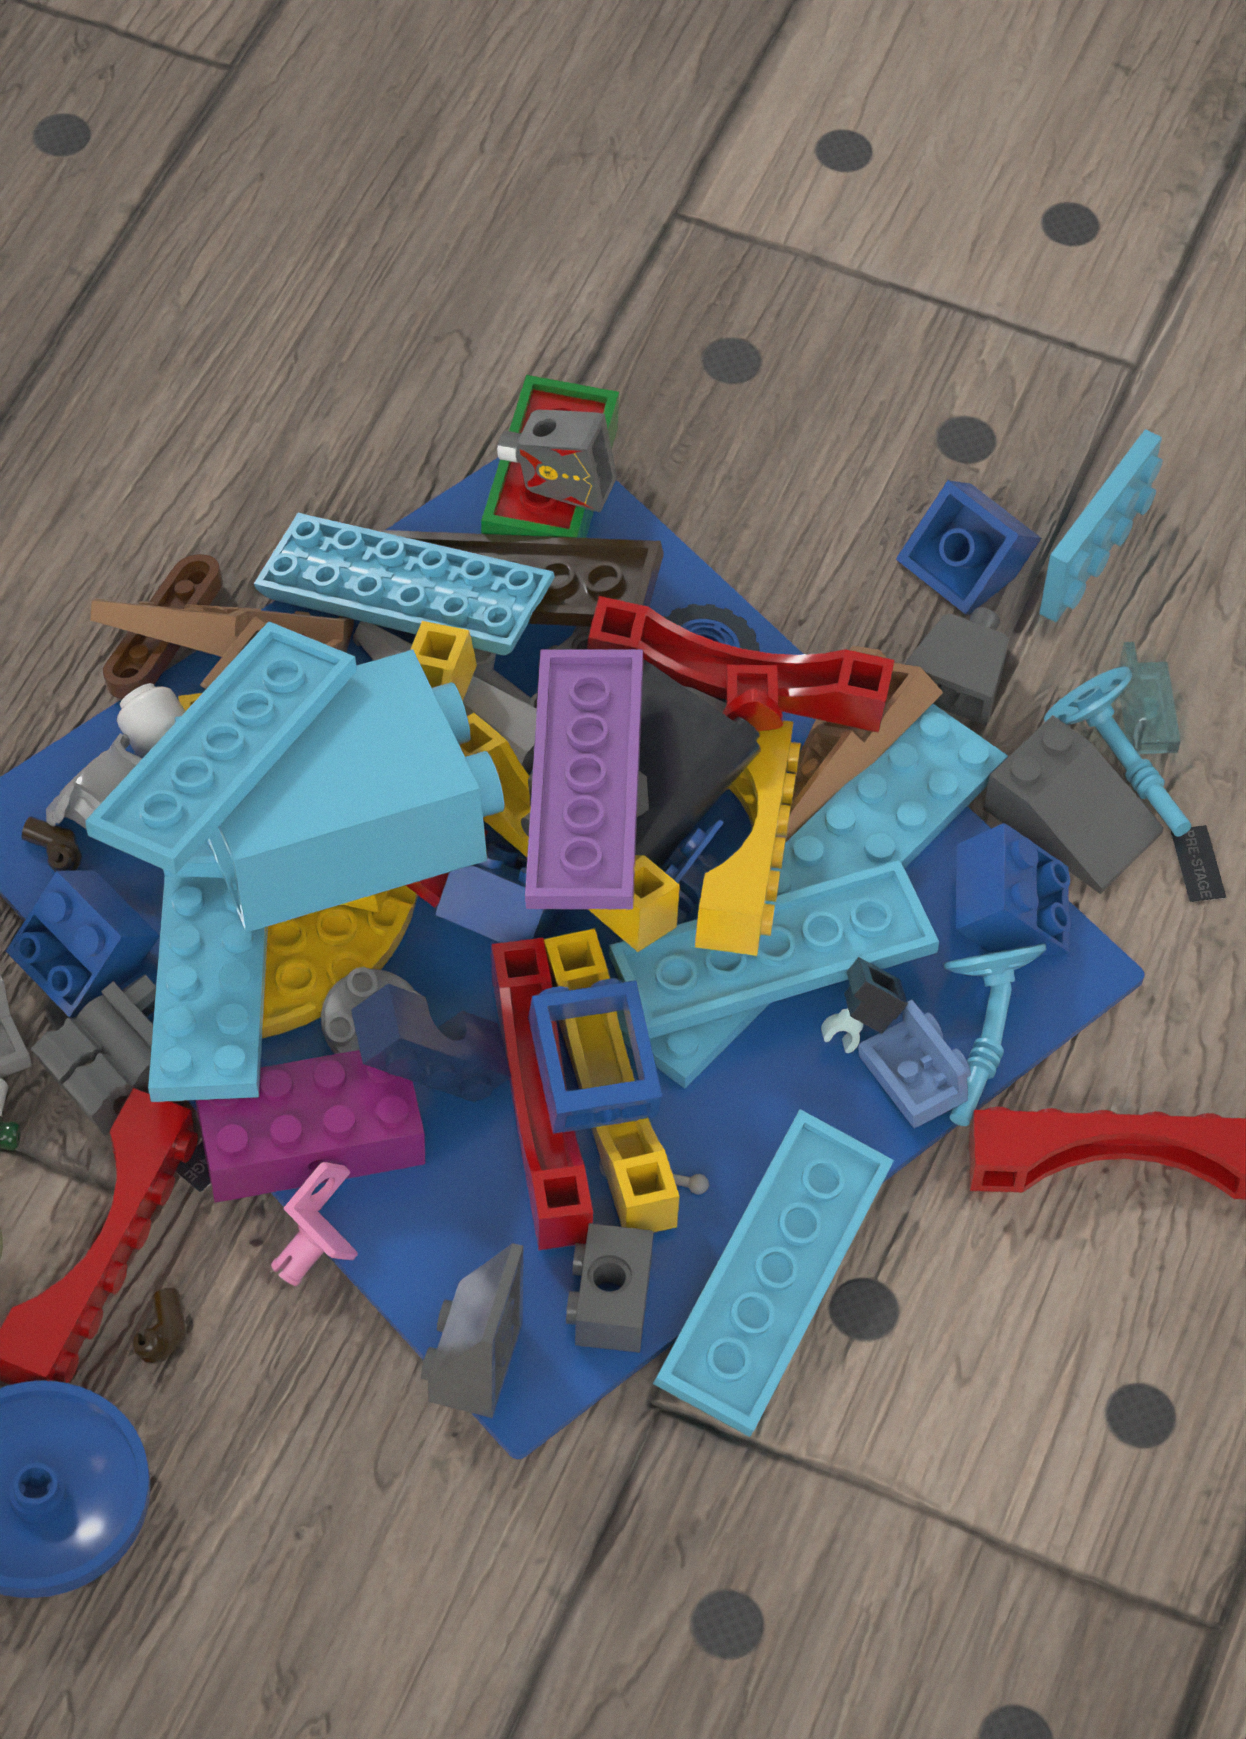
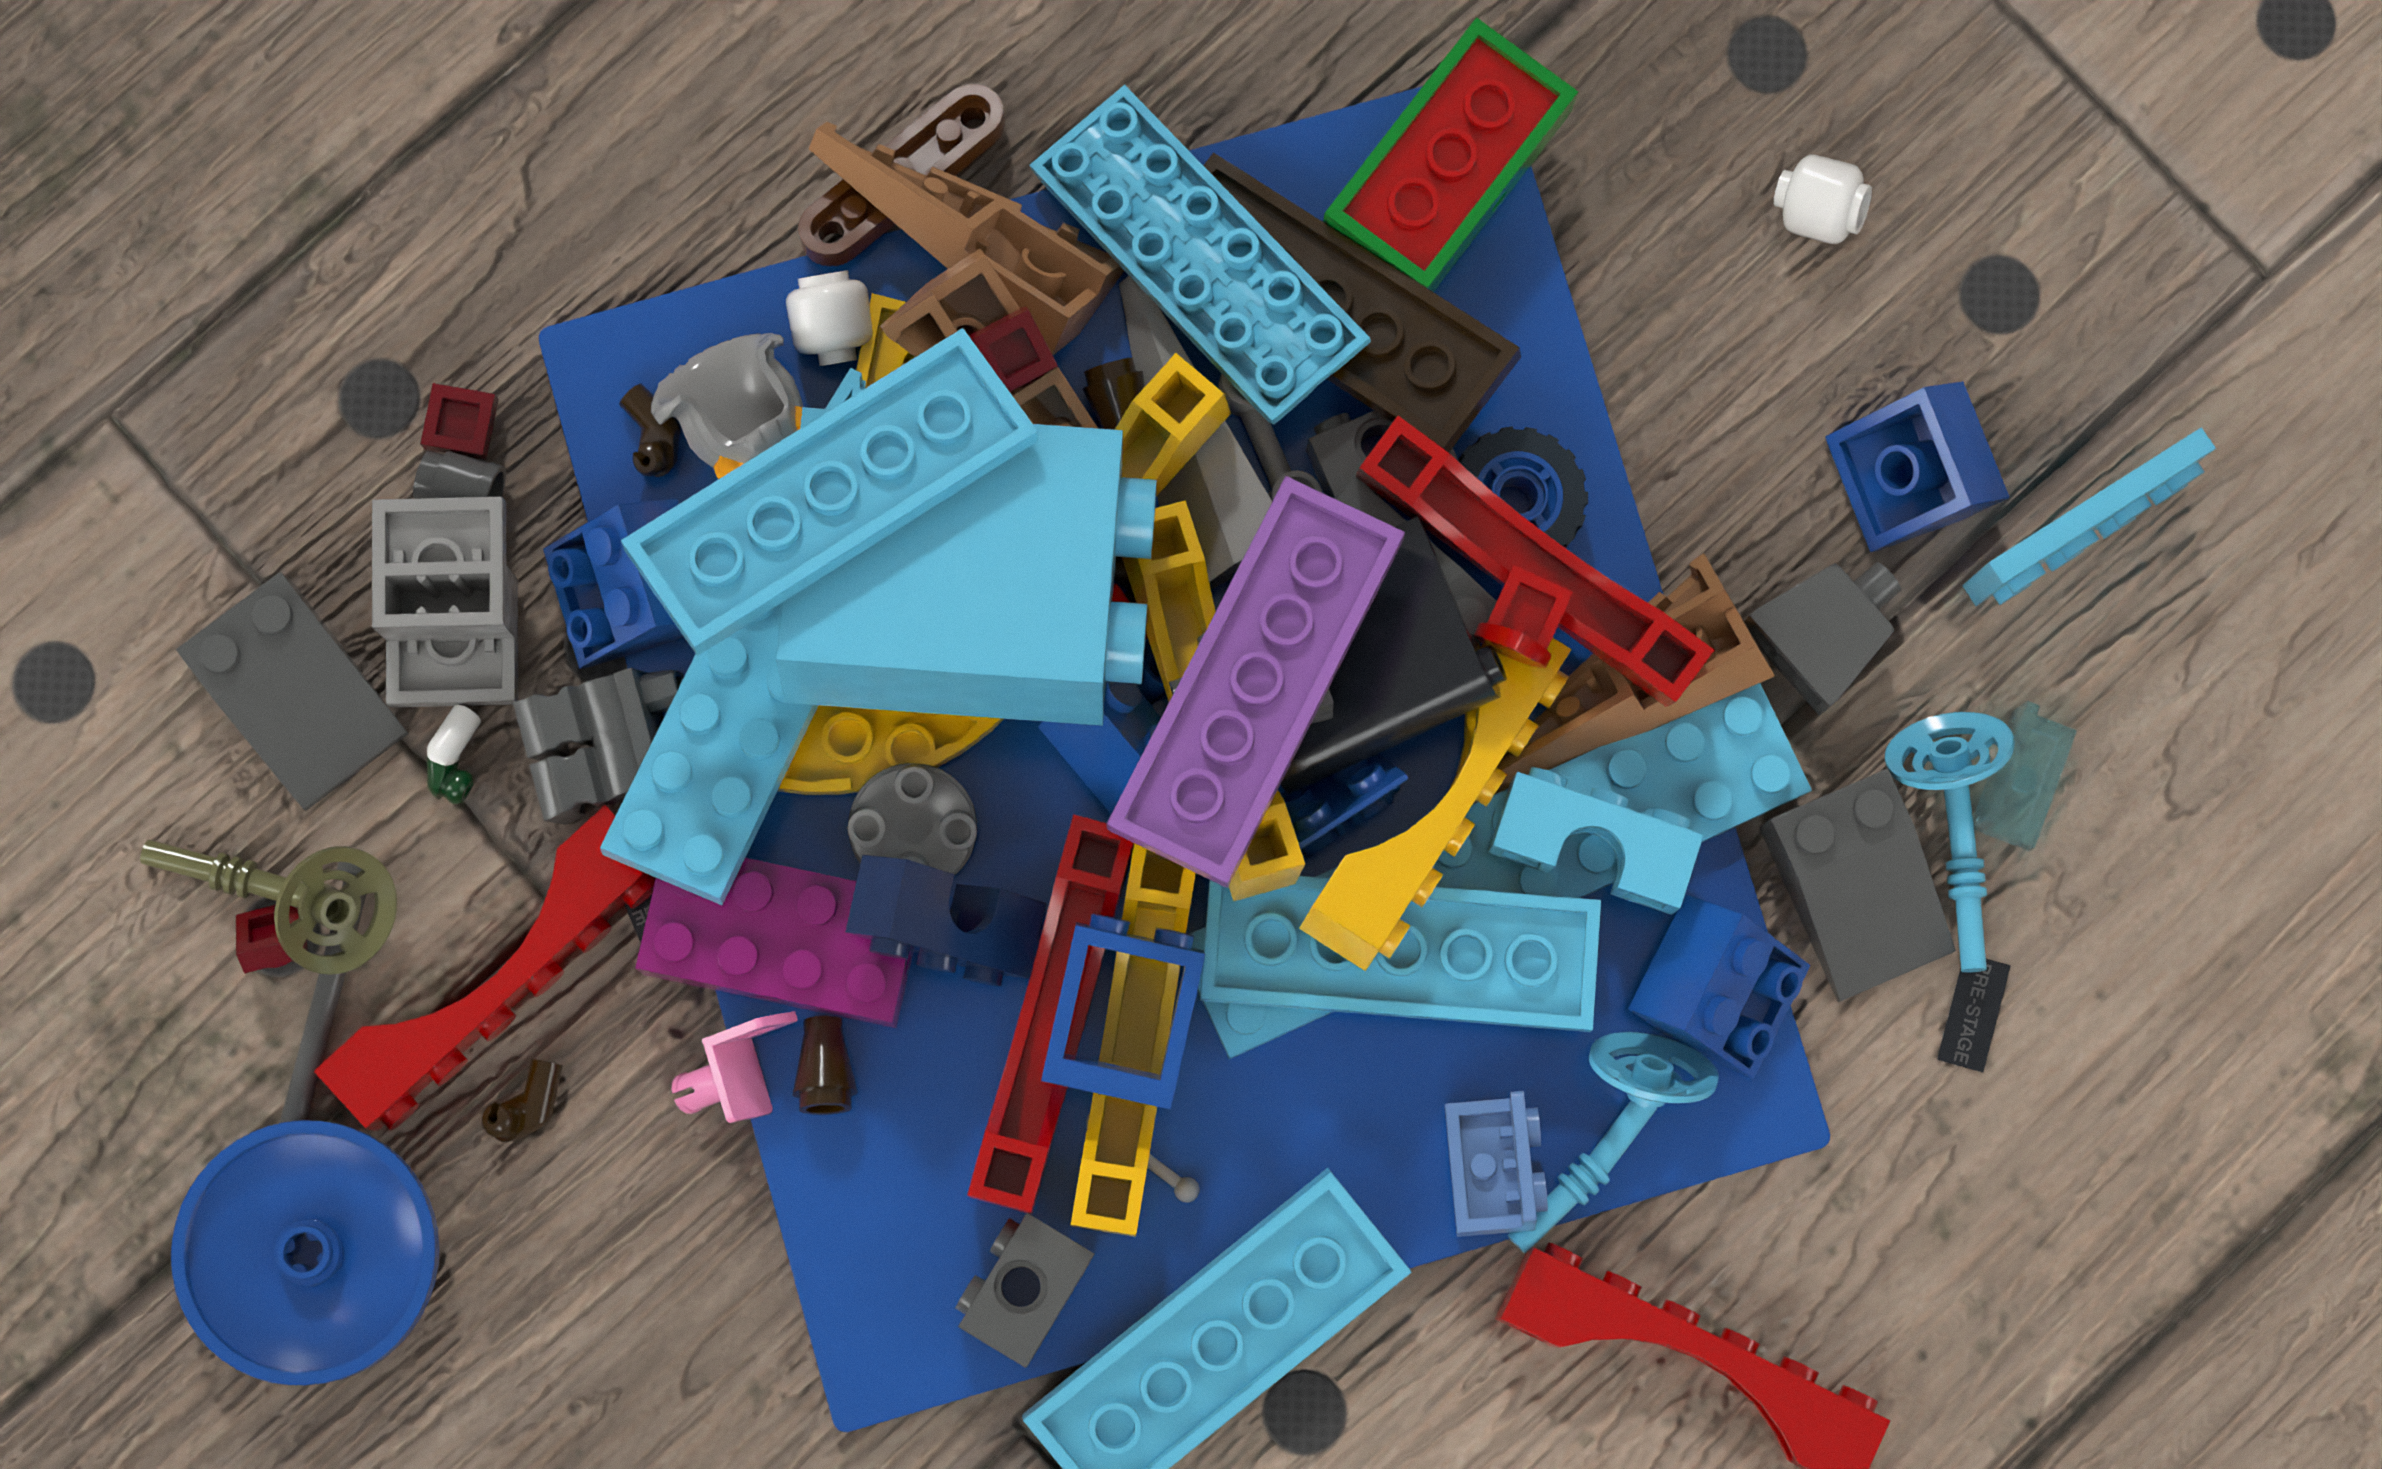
camera: 20 degrees right, 25 degrees up
dark grey slope [421,1243,523,1418] -> none
dark grey torso [497,409,617,512] -> none
black piece [821,957,908,1053] -> none
none -> dark brown cone [792,1016,858,1115]
none -> medium azure arch [1487,767,1704,915]
none -> white head [1774,155,1872,244]

